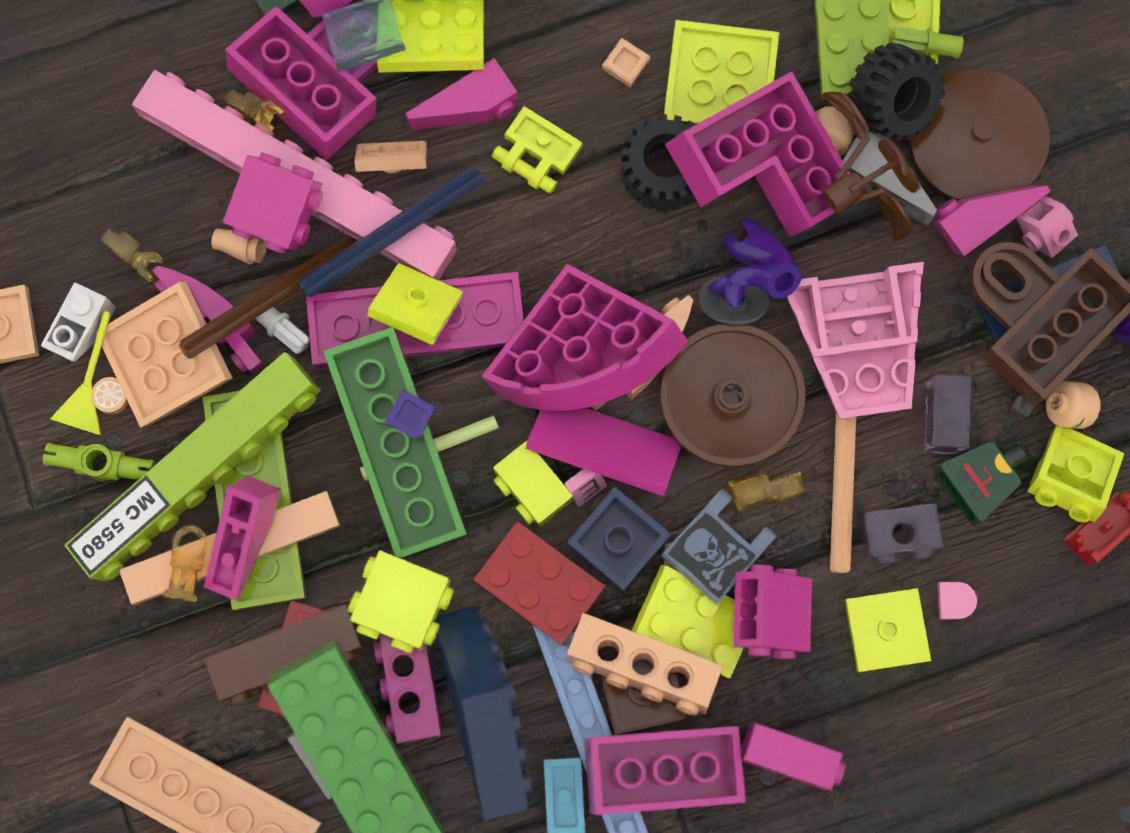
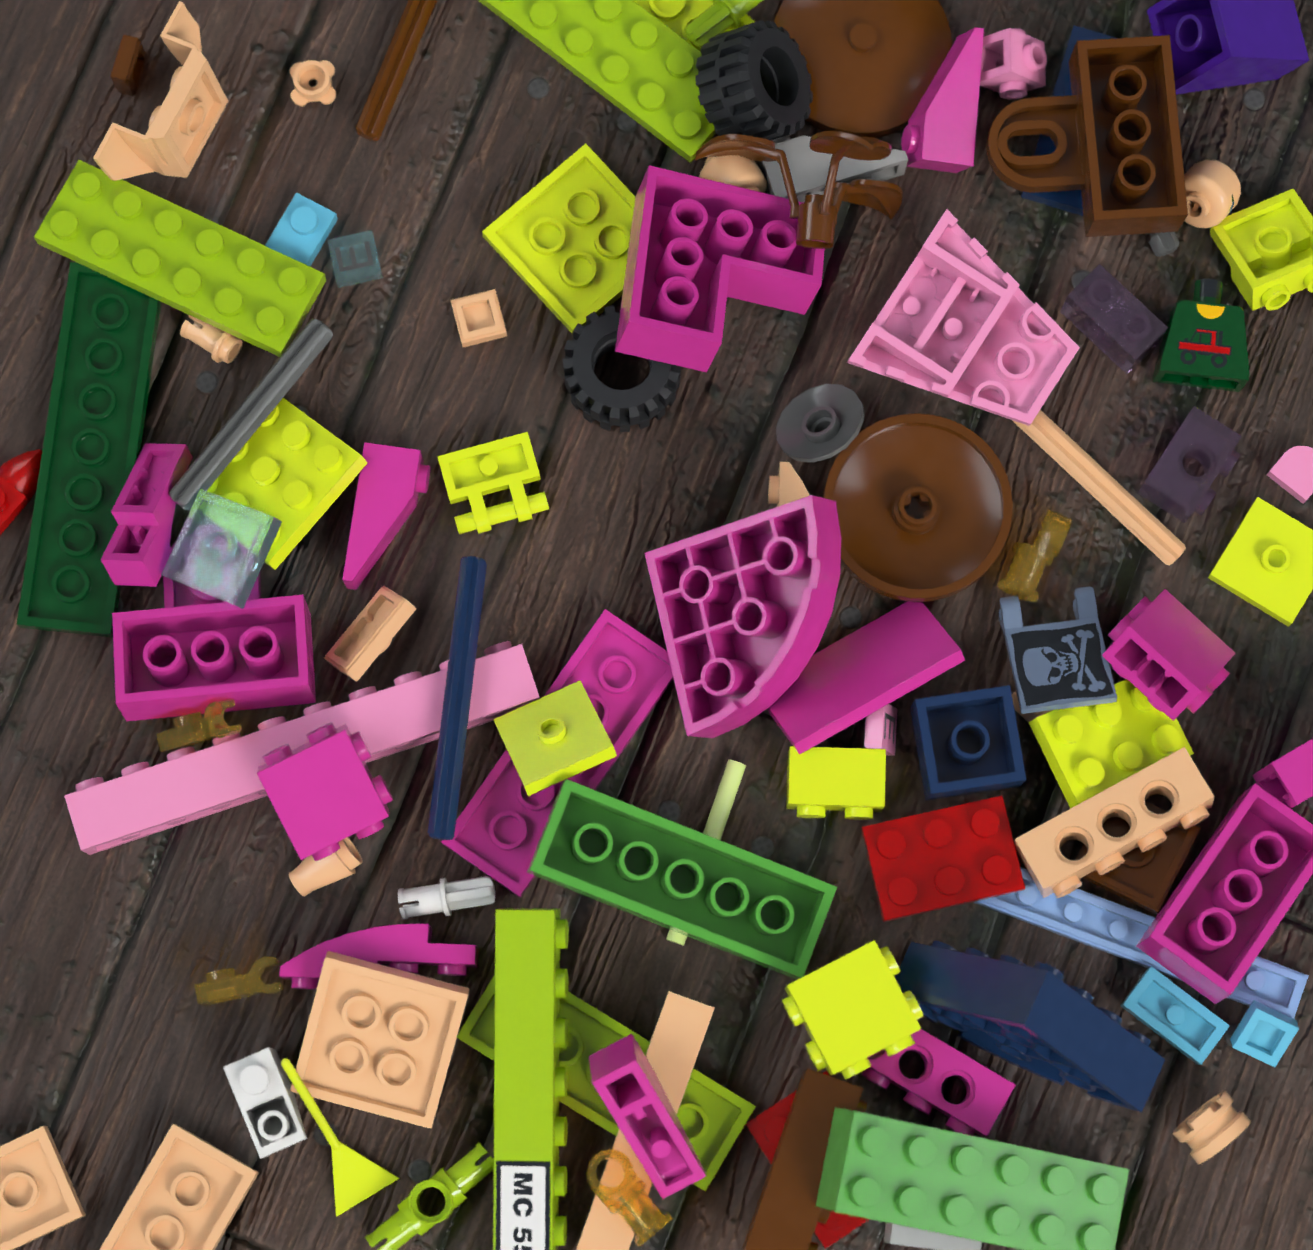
camera: 50 degrees left, 0 degrees up
light nougat tile [91,377,128,414] -> none
reddish brown axle [179,236,356,359] -> none
dark purple plate [385,390,436,440] -> none
dark purple piece [708,217,802,309] -> none

